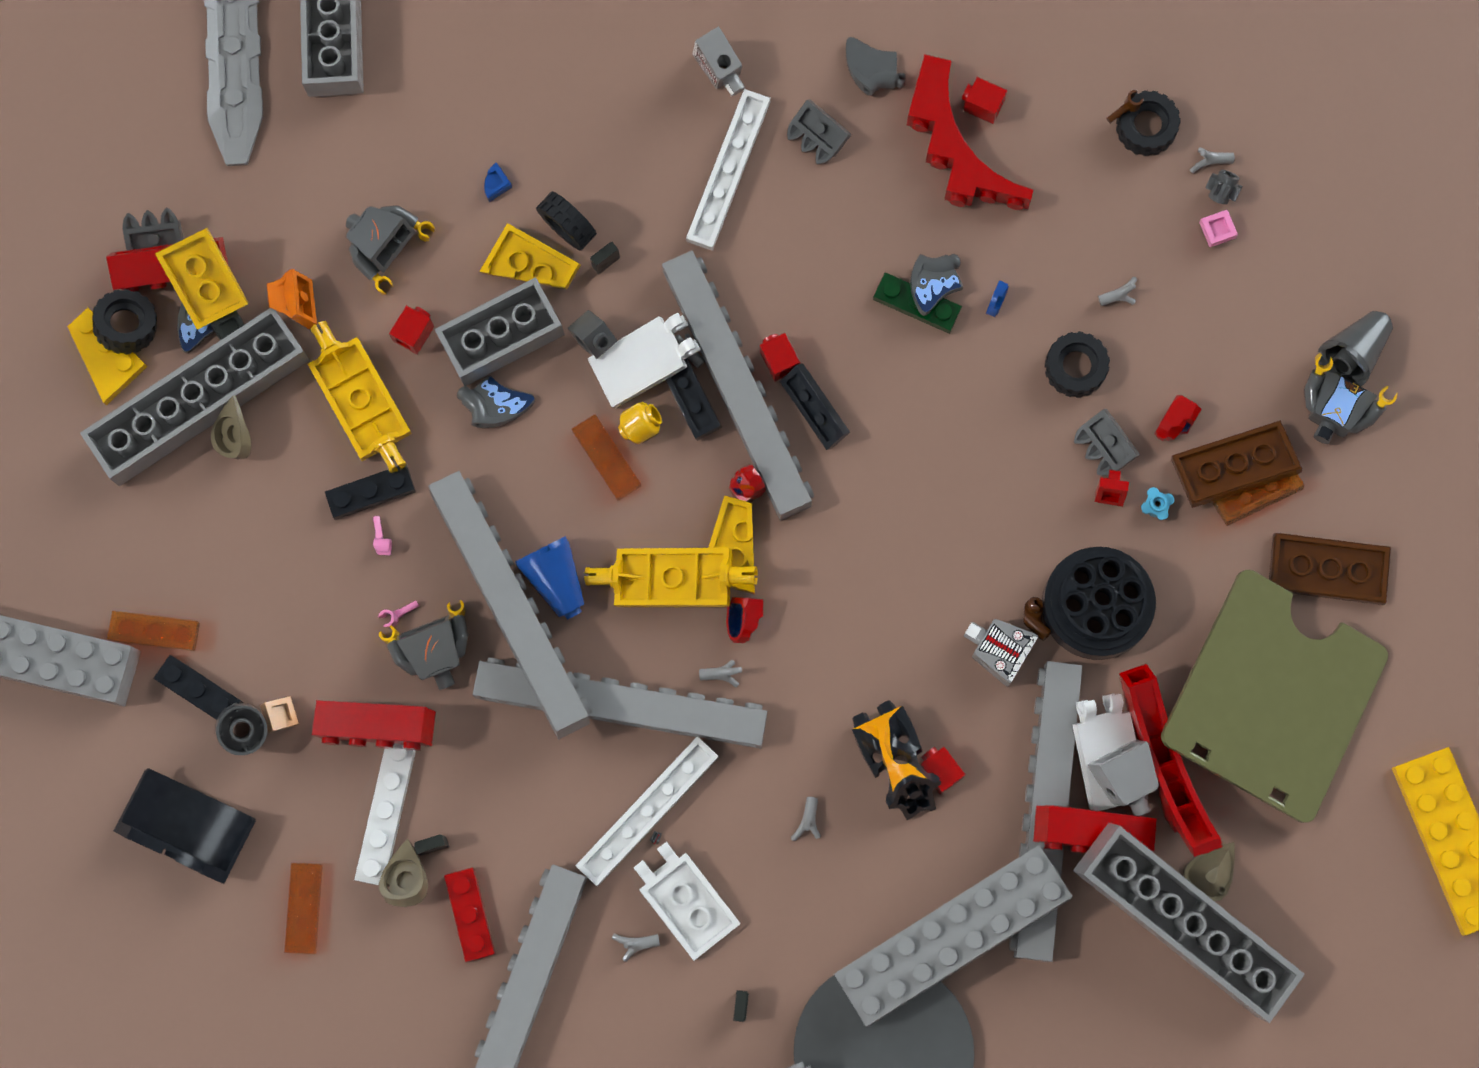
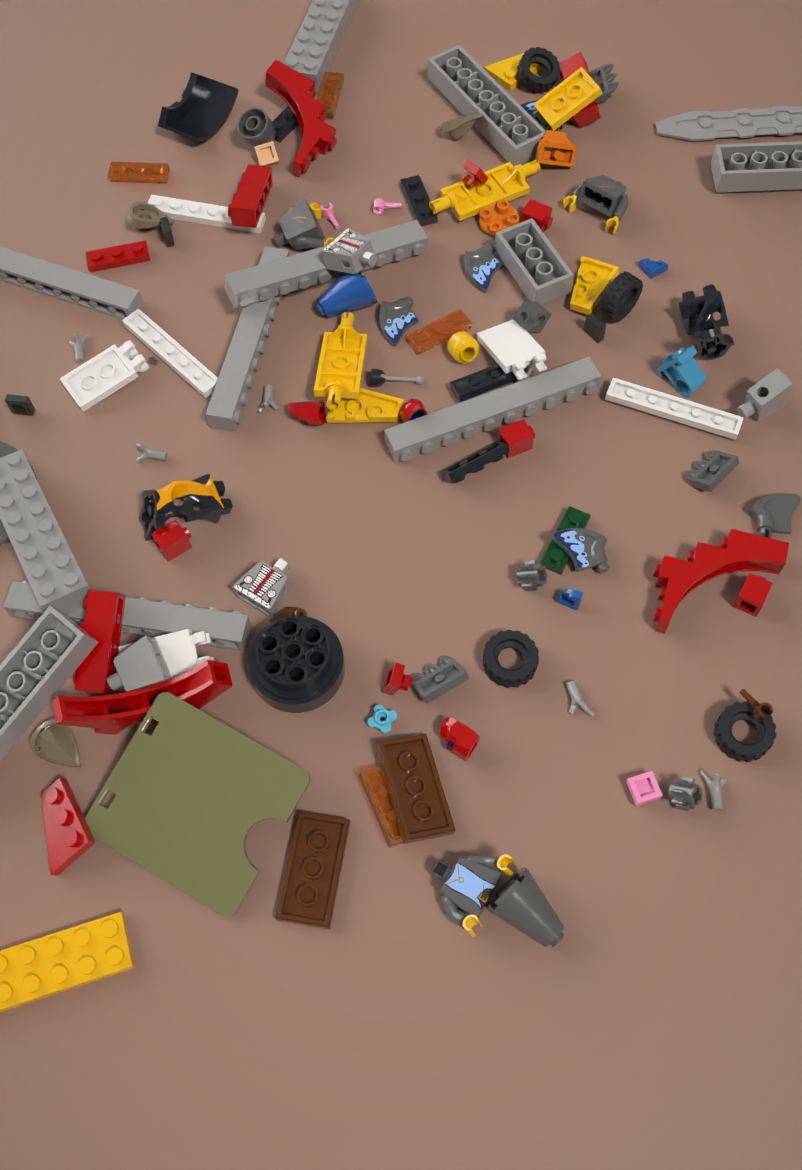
camera: 90 degrees right, 15 degrees down
none -> wing [41,778,96,876]
none -> red arch [265,59,337,177]
none -> light grey torso [322,228,377,274]
none -> hinge [371,369,423,387]
none -> dark grey arm [379,296,419,346]
none -> red tile [461,159,489,189]
none -> orange dish [479,200,520,236]
none -> dark grey gear [515,560,548,591]
none -> dark azure pin [655,345,706,397]
none -> black hips [679,284,734,360]

